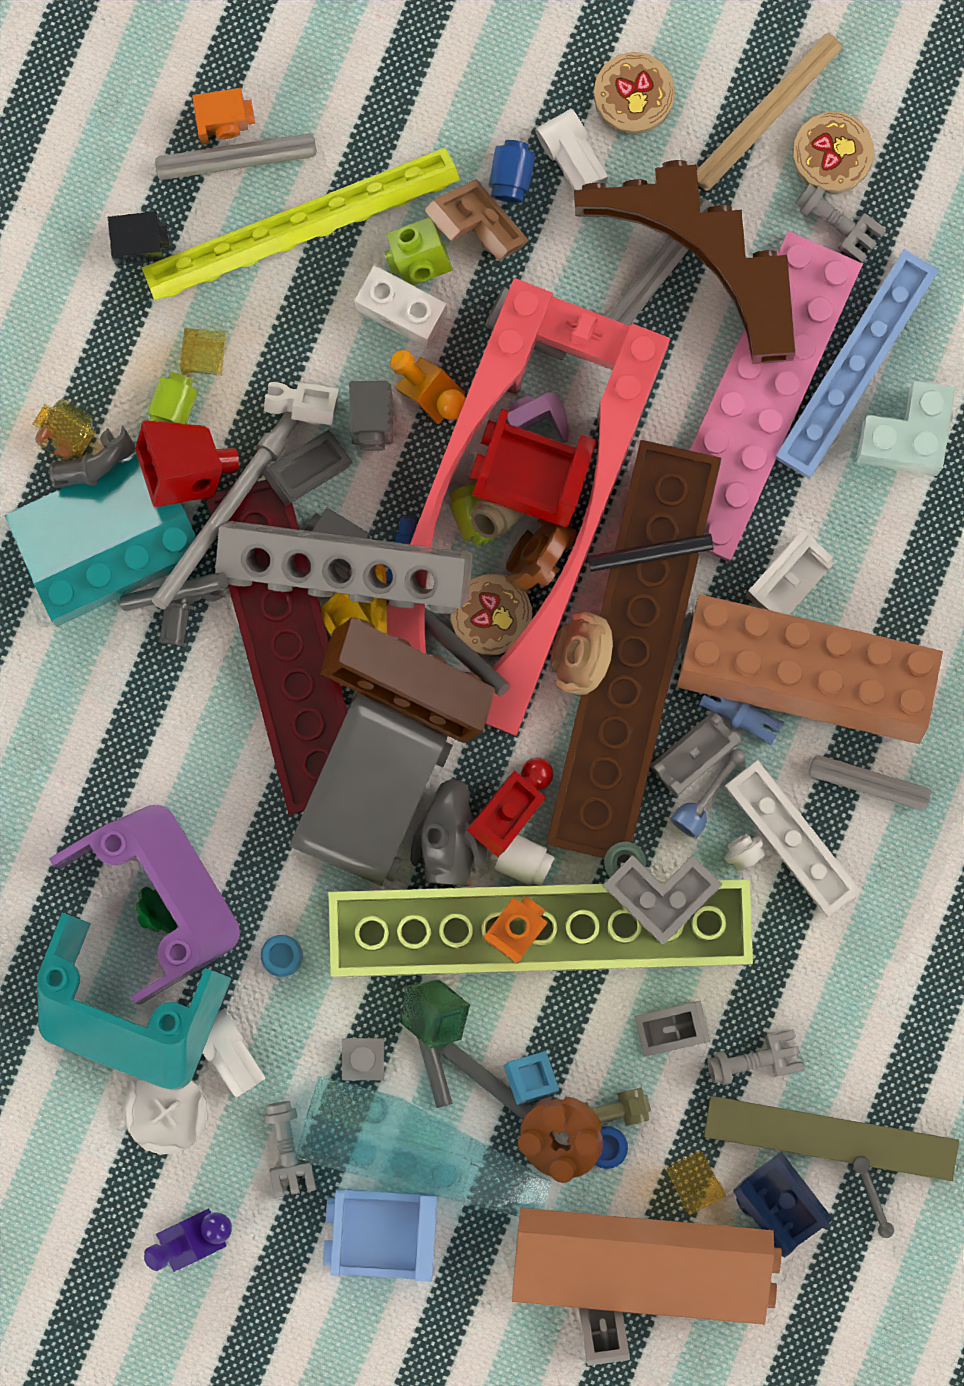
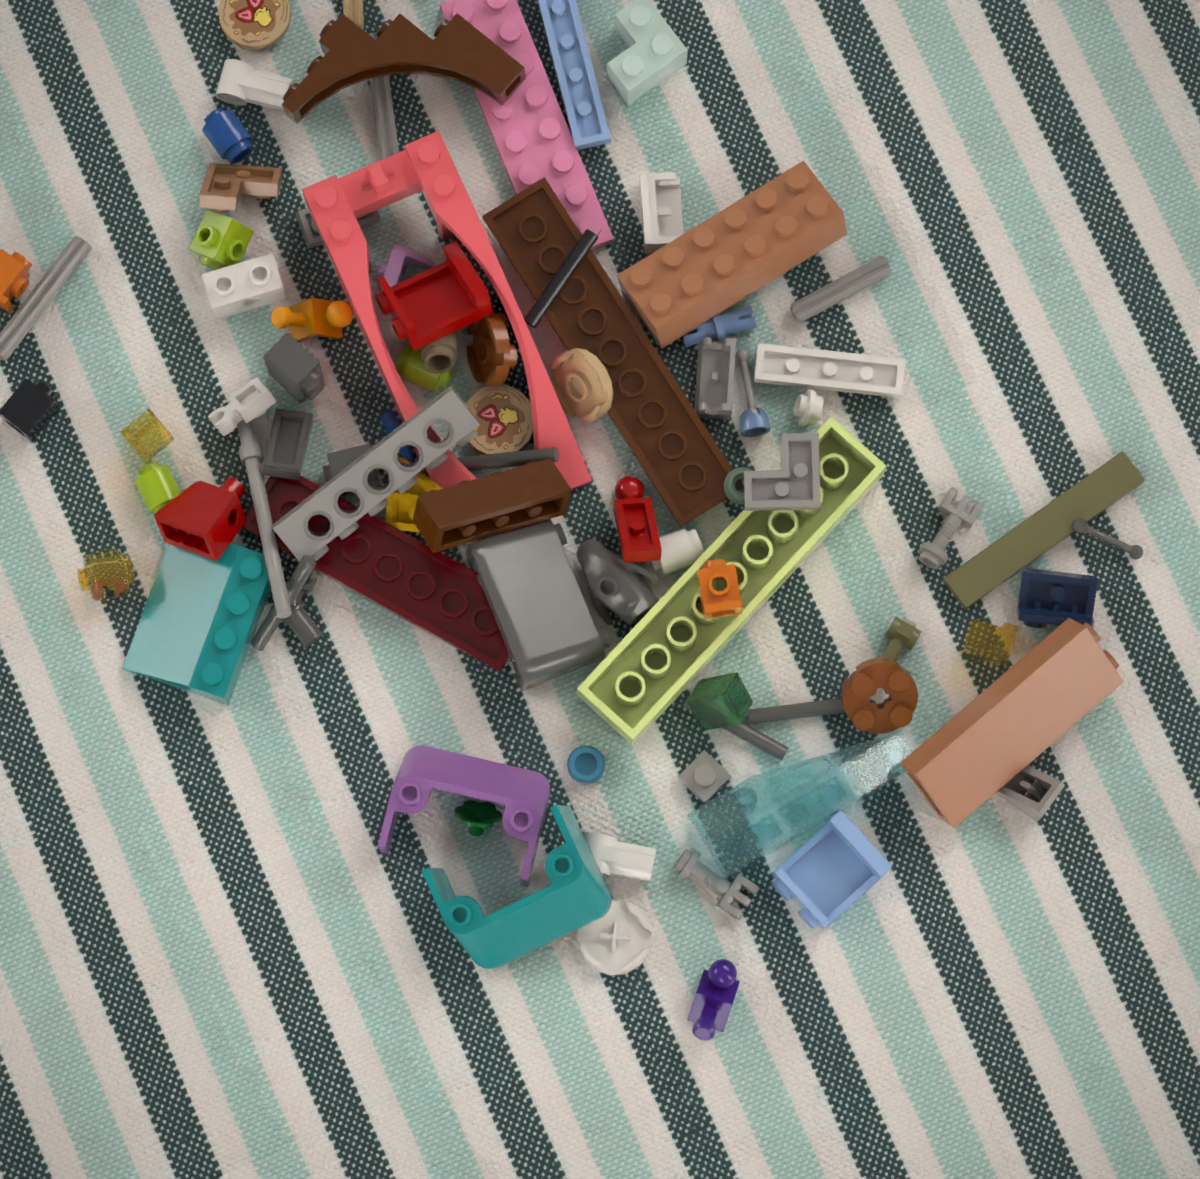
camera: 45 degrees left, 5 degrees down
dark grey piece [49,426,135,488] -> none
neon yellow plate [142,148,460,301] -> none
dark azure plate [504,1051,559,1105] -> none
blue tile [595,1126,628,1169] -> none
light grey slope [634,1000,710,1057] -> none

